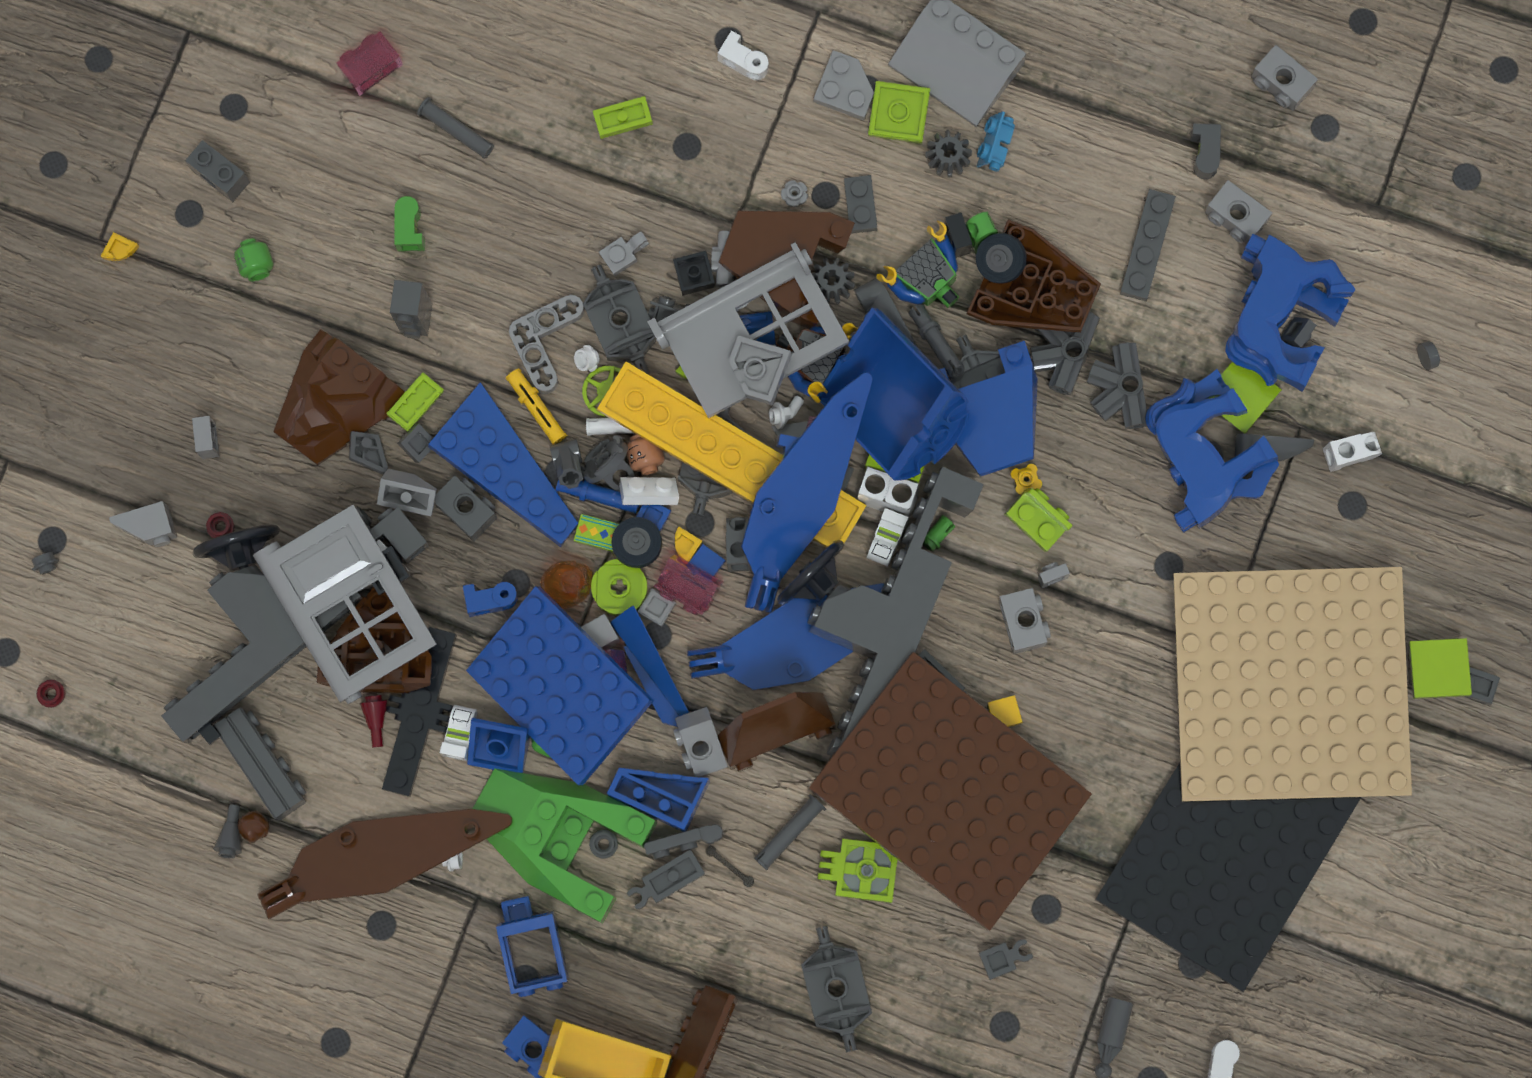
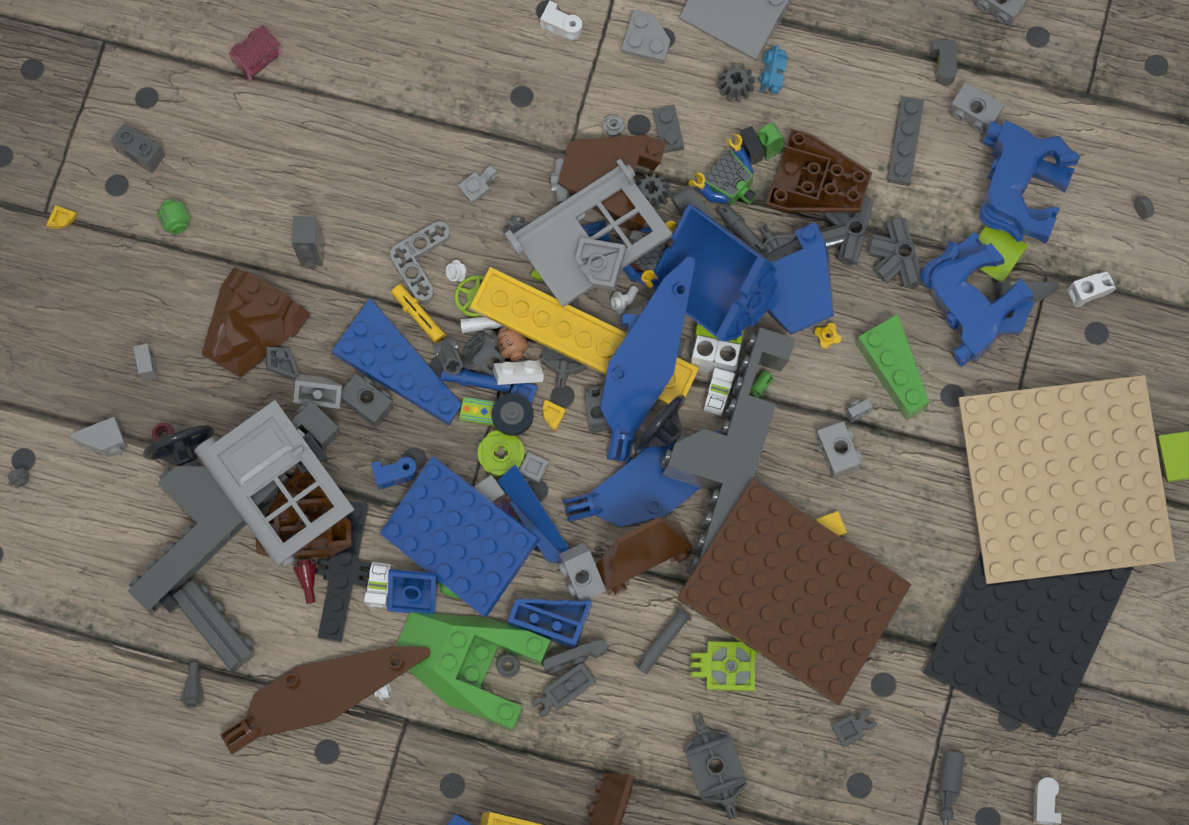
camera: 10 degrees left, 5 degrees down
dark red plate [36,680,65,708] -> none
reddish brown piece [238,811,270,843] -> none
lime plate [387,372,444,432] -> none
bright green leg [394,196,425,251] -> none
dark grey plate [397,424,433,463] -> none
dark grey pin [417,97,494,159] -> none
blue window [496,911,569,997] -> none
blue tile [501,896,533,922] -> none
clear orange hair [540,560,593,608] -> none
dark grey plate [583,265,657,375] -> none
lime plate [593,96,653,139] -> none
clear pink hinge [654,554,723,615] -> none
black piece [673,251,715,296] -> none
blue tile [686,544,726,584] -> none
clear smoke hinge [705,845,754,887] -> none
lime tile [868,81,930,144] -> none
black wheel [976,233,1027,283] -> none
lime bracket [1004,488,1072,552] -> none
dark grey plate [1281,317,1317,348] -> none
none -> bright green wedge [856,314,929,421]

